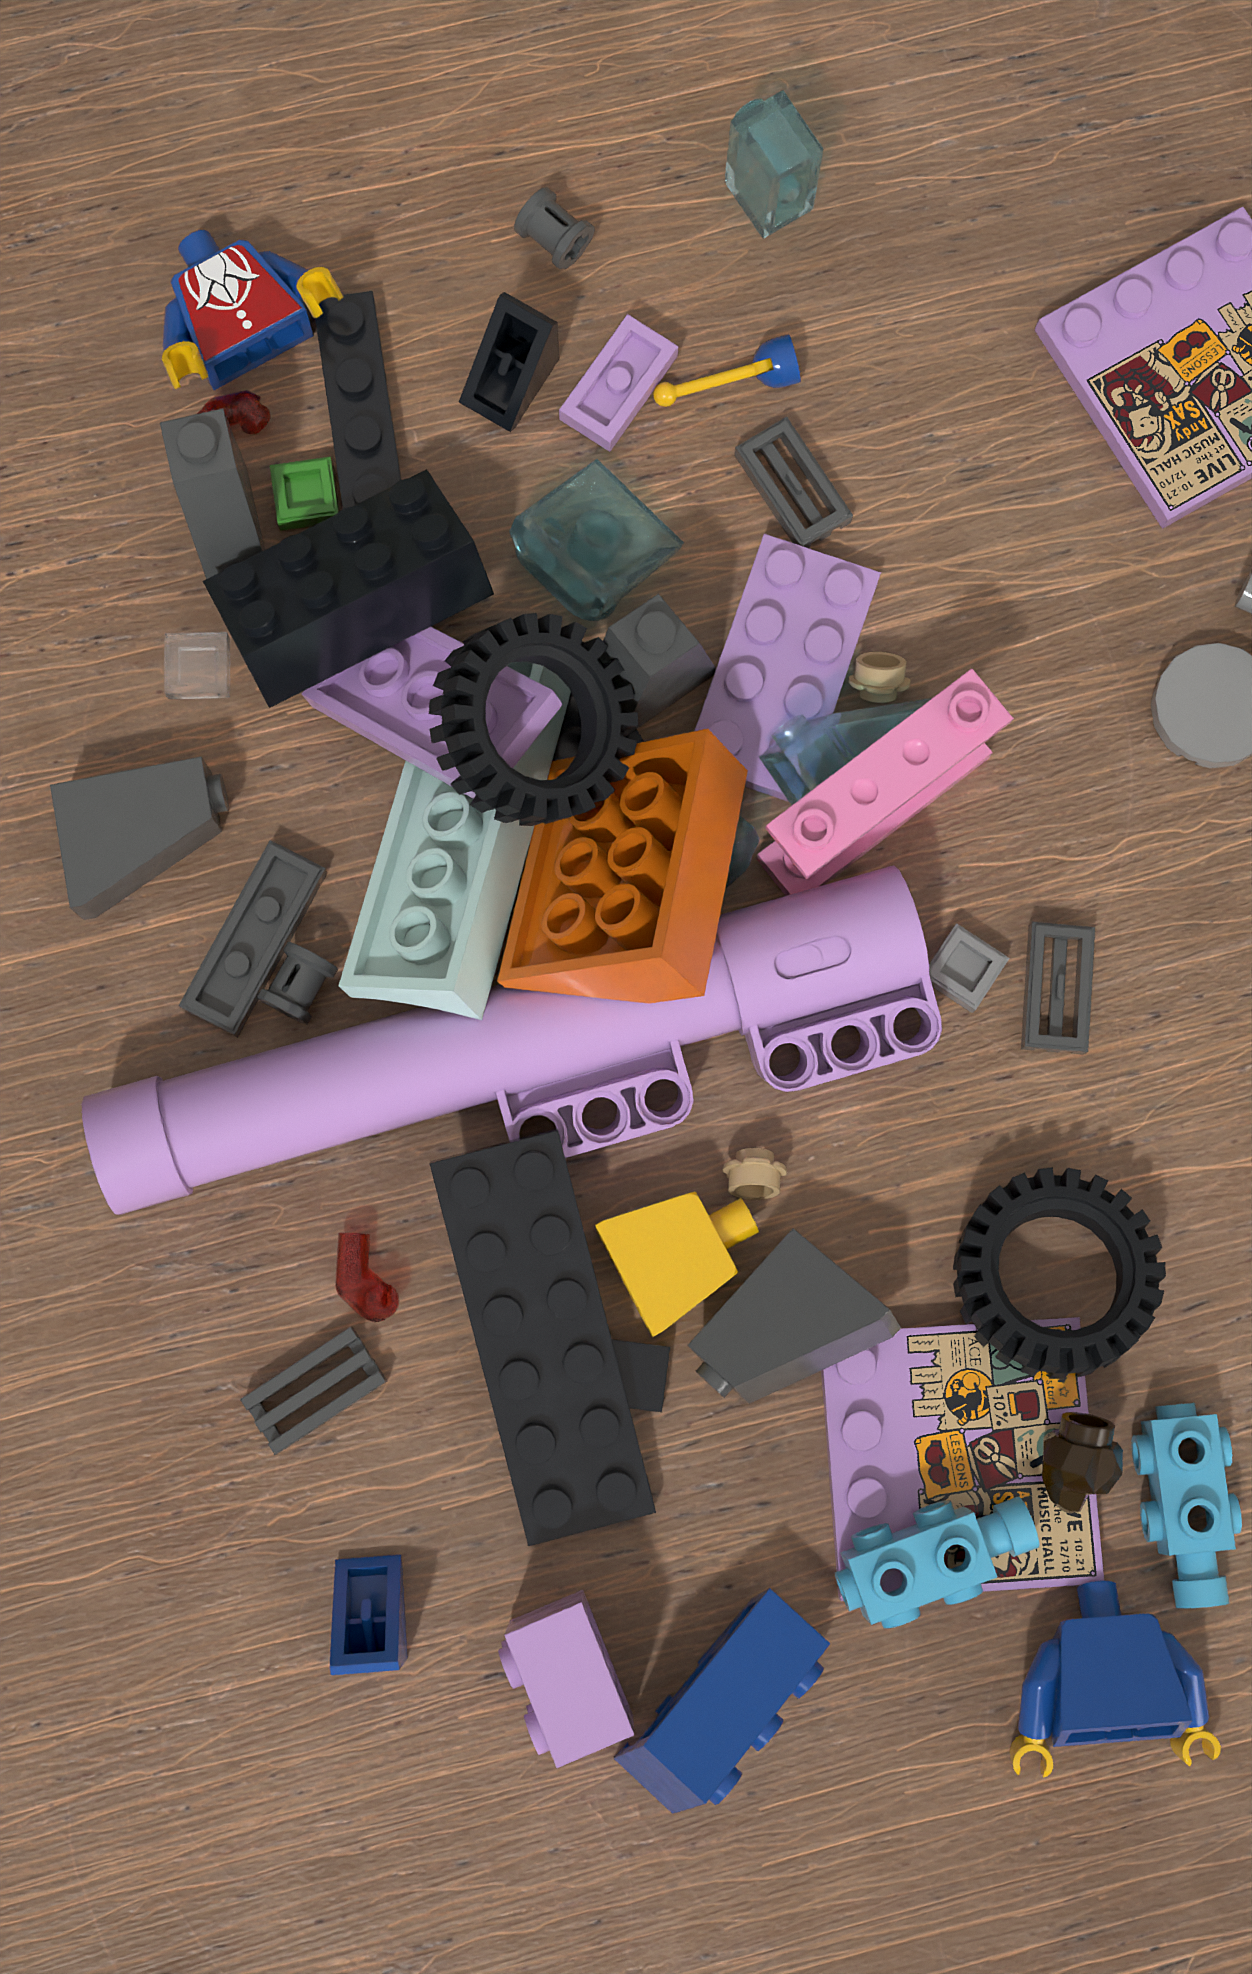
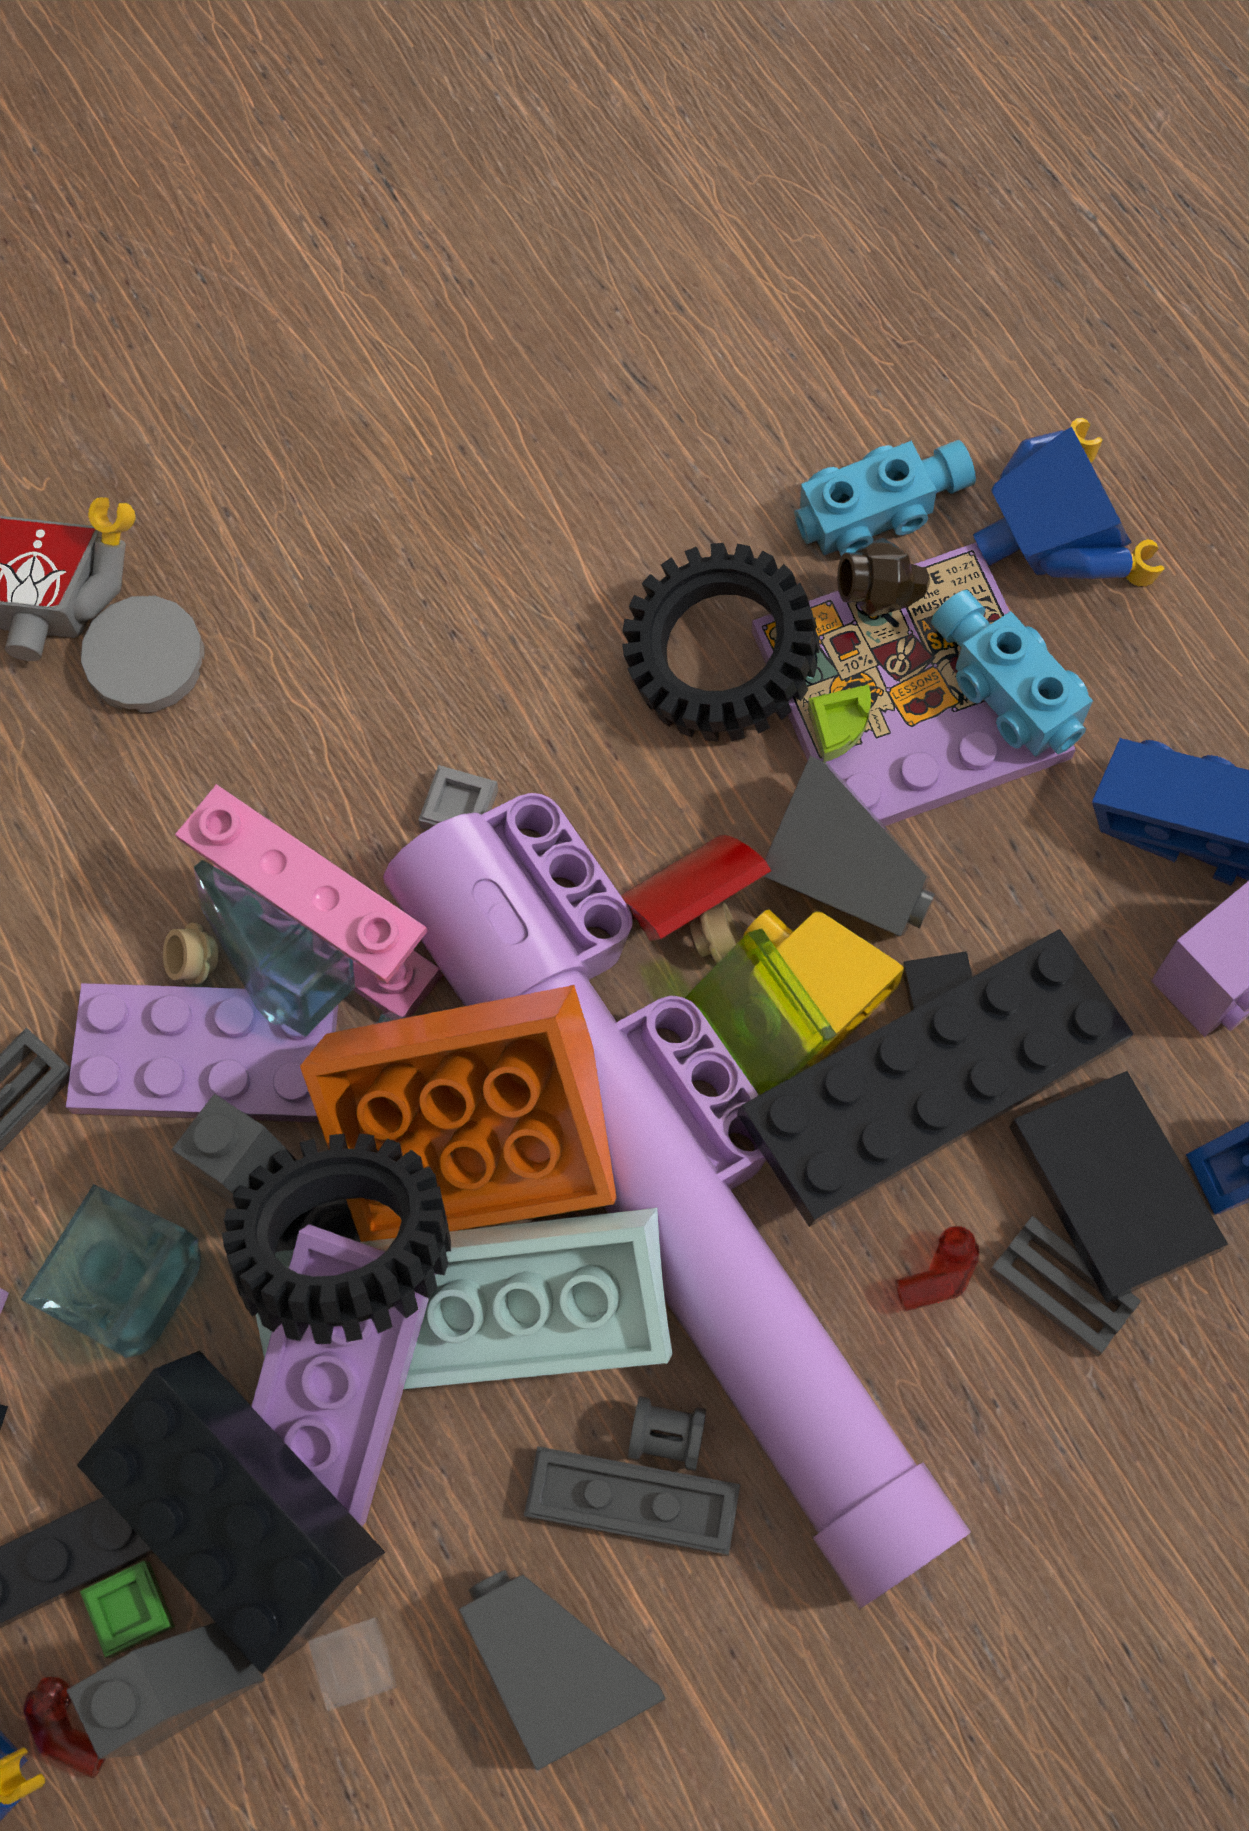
camera: 100 degrees left, 10 degrees down
dark grey tile [1021,922,1095,1055] -> none
none -> red slope [621,835,771,941]
none -> clear neon green tile [685,929,837,1095]
none -> lime tile [808,685,871,762]
none -> black tile [1009,1071,1228,1303]

